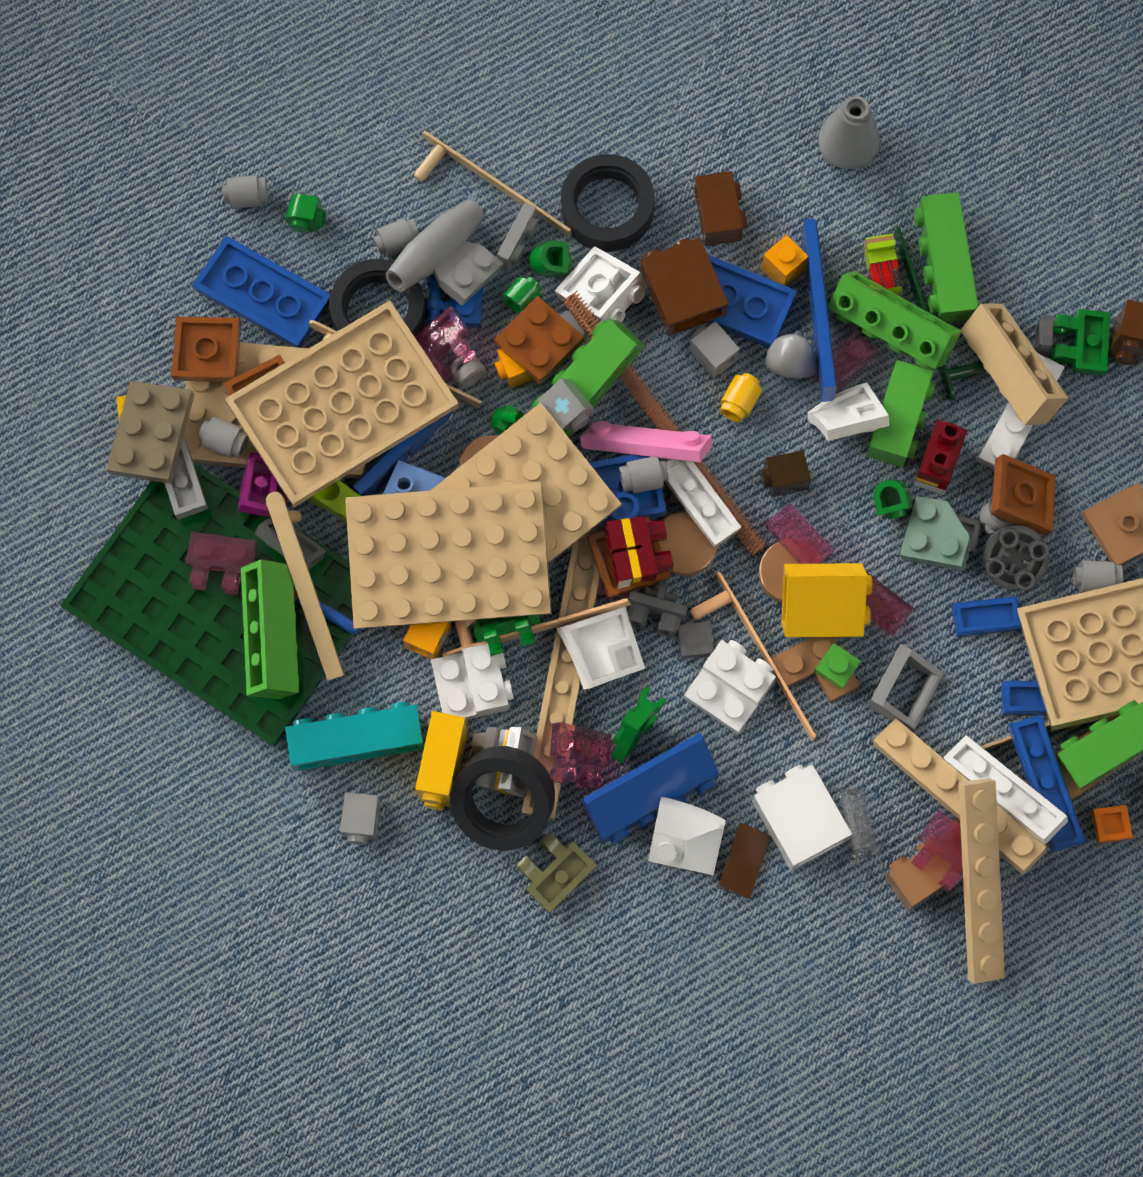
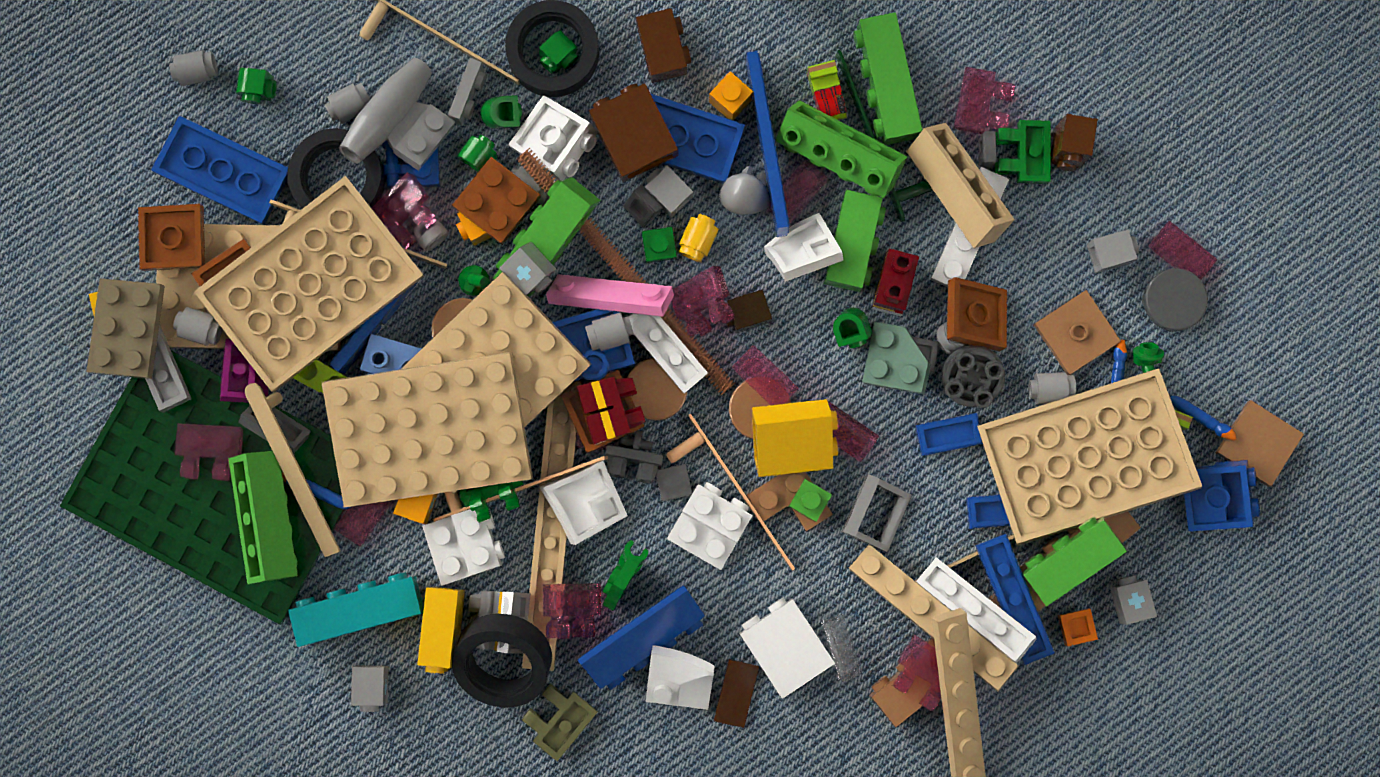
camera: 10 degrees left, 10 degrees up
none -> clear pink plate [334,500,393,547]
none -> green plate [539,30,578,74]
none -> flat silver tile [623,185,663,228]
none -> green plate [642,227,677,263]
none -> clear pink plate [671,266,734,337]
none -> clear pink plate [953,67,1016,134]

